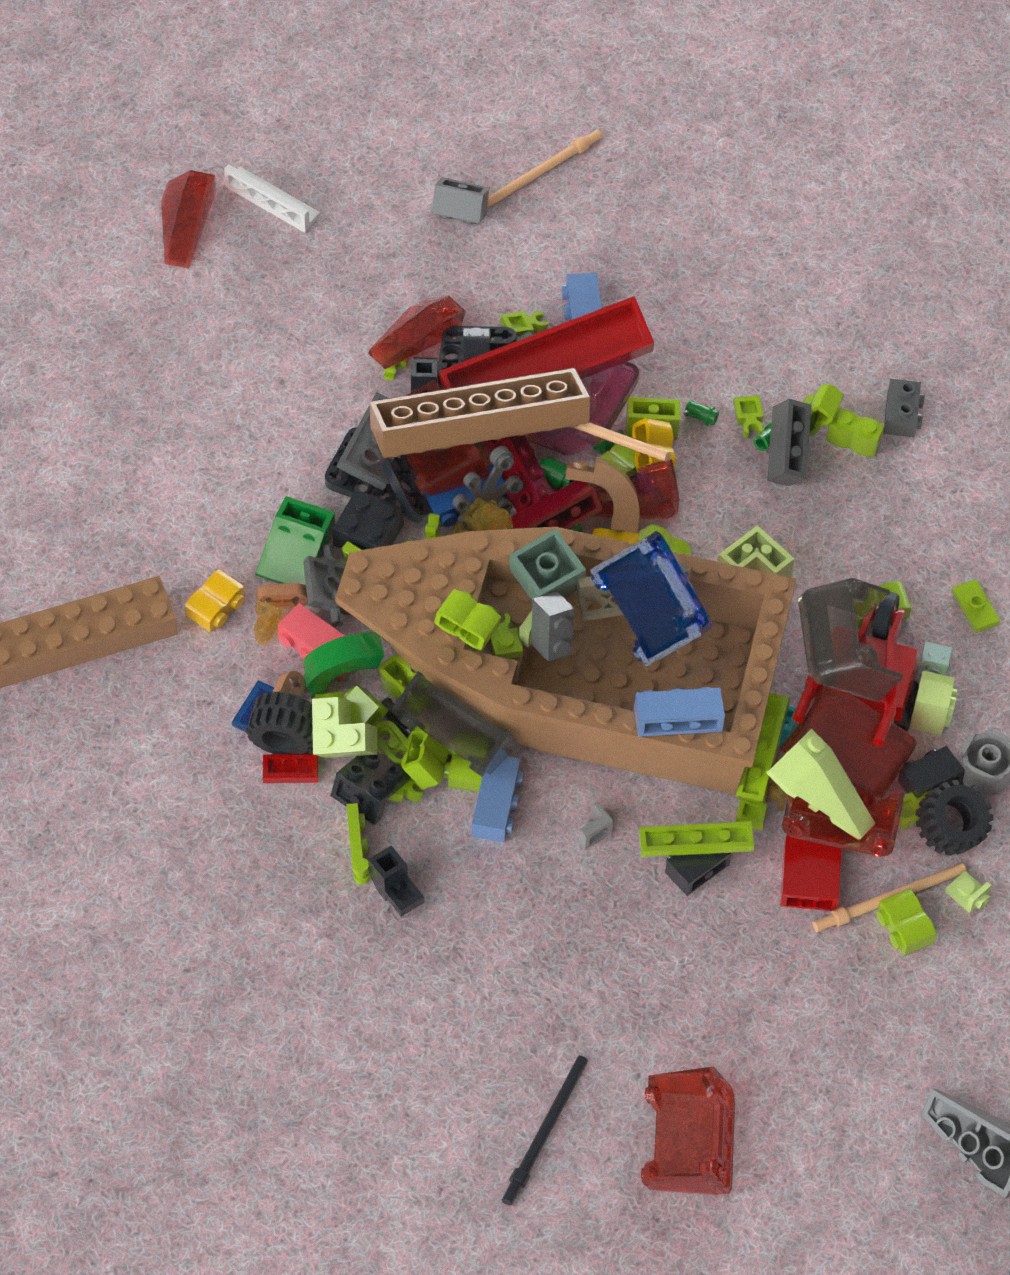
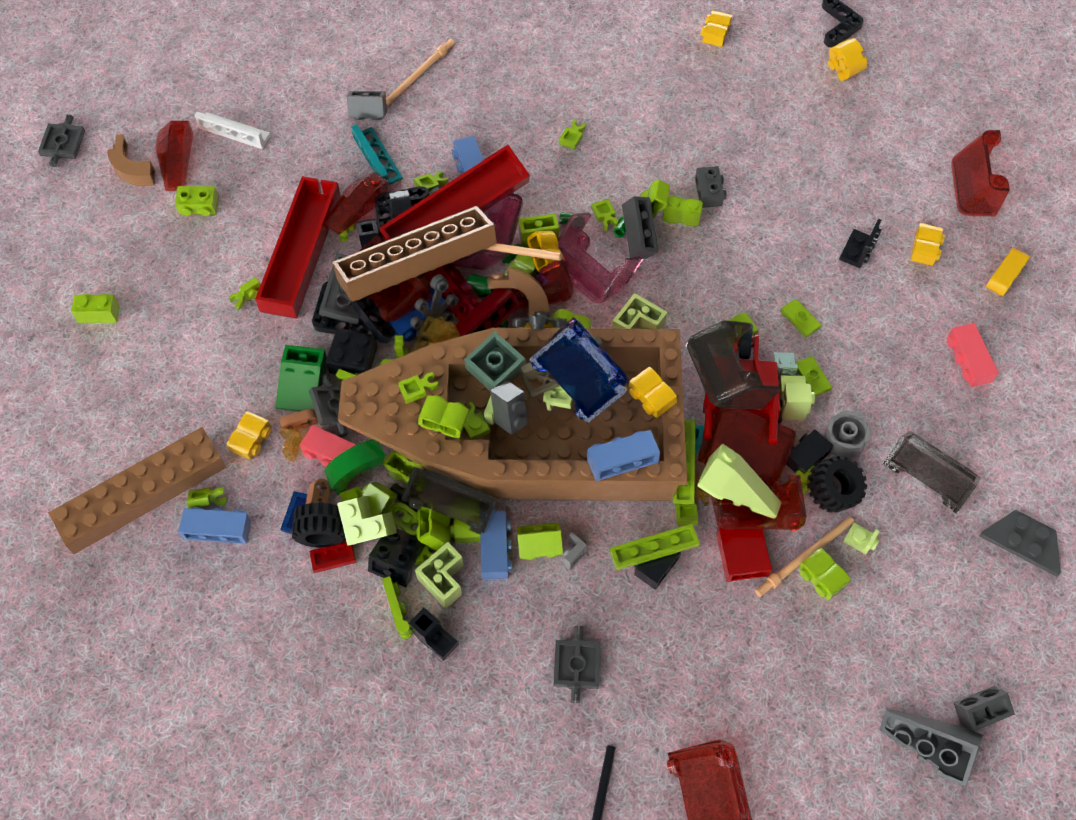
camera: 10 degrees left, 5 degrees up
none -> dark grey plate [38,114,85,167]
none -> lime brick [71,293,120,323]
none -> medium nougat arch [107,134,155,186]
none -> lime brick [175,186,219,216]
none -> medium blue brick [178,507,251,544]
none -> lime plate [187,487,227,508]
none -> lime plate [229,277,261,310]
none -> red piece [255,176,341,319]
none -> teal fence [351,124,403,188]
none -> lime plate [398,372,439,404]
none -> yellowish green brick [415,542,464,609]
none -> dark grey plant [512,312,567,329]
none -> lime brick [516,522,563,560]
none -> yellowish green bracket [543,385,576,411]
none -> dark grey plate [553,626,600,703]
none -> clear pink windscreen [558,213,643,303]
none -> lime plate [559,119,585,150]
none -> yellow brick [629,367,677,418]
none -> yellow brick [700,10,732,47]
none -> lime plate [795,356,832,397]

